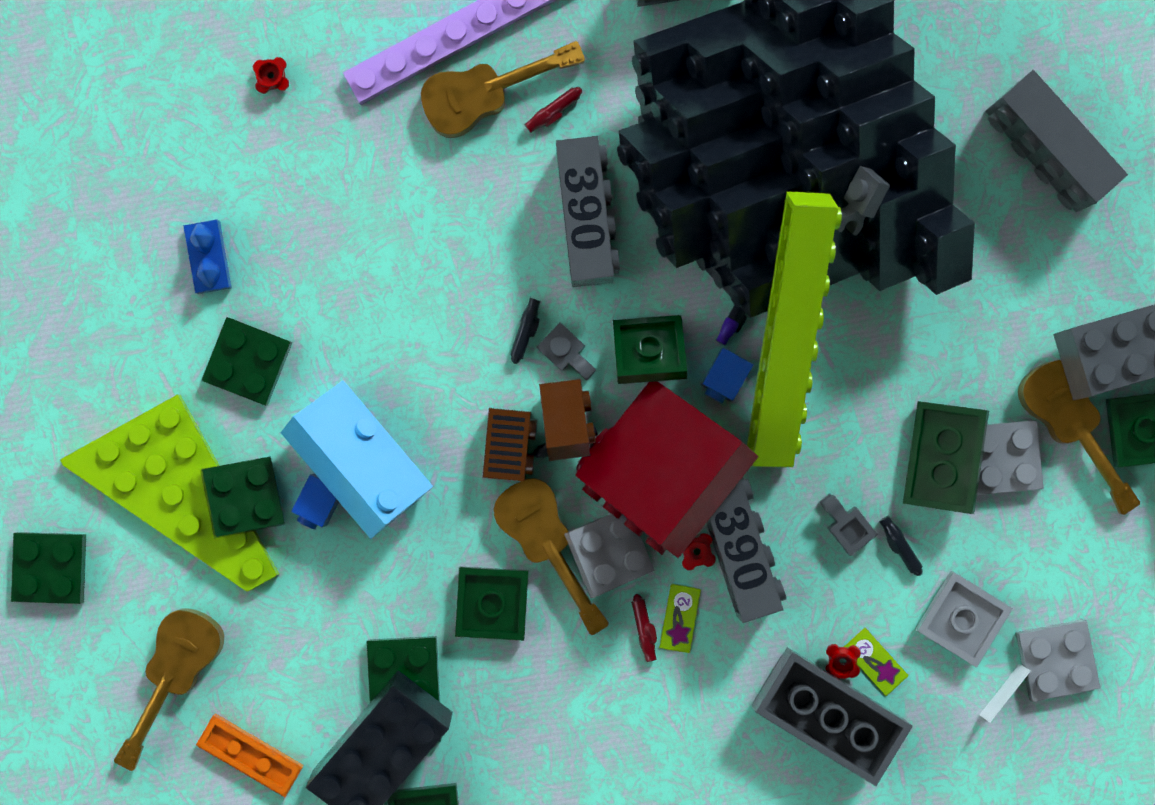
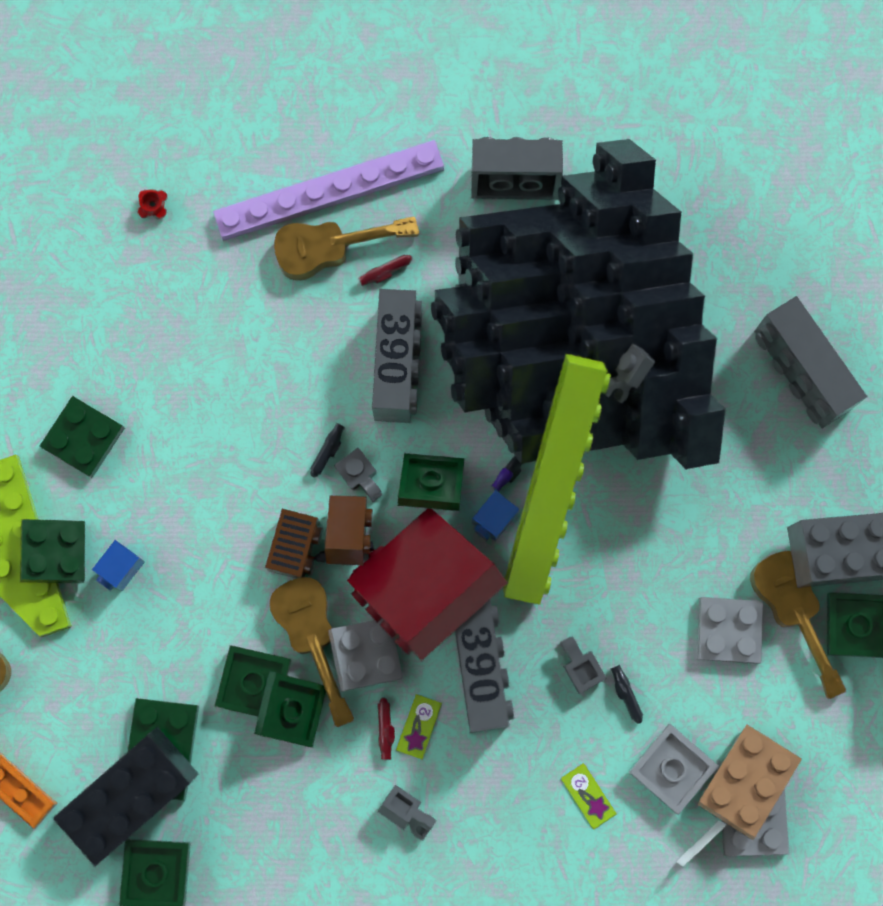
camera: 10 degrees right, 10 degrees down
blue tile [183,219,232,294] -> none
medium azure brick [280,380,433,539] -> none
red plate [682,533,716,571] -> none
dark grey brick [752,647,913,786] -> none
red plate [825,644,861,679] -> none
dark green plate [903,401,989,514] -> none
none -> dark green plate [254,672,326,748]
none -> dark grey plate [377,784,436,840]
none -> medium nougat plate [697,724,802,840]

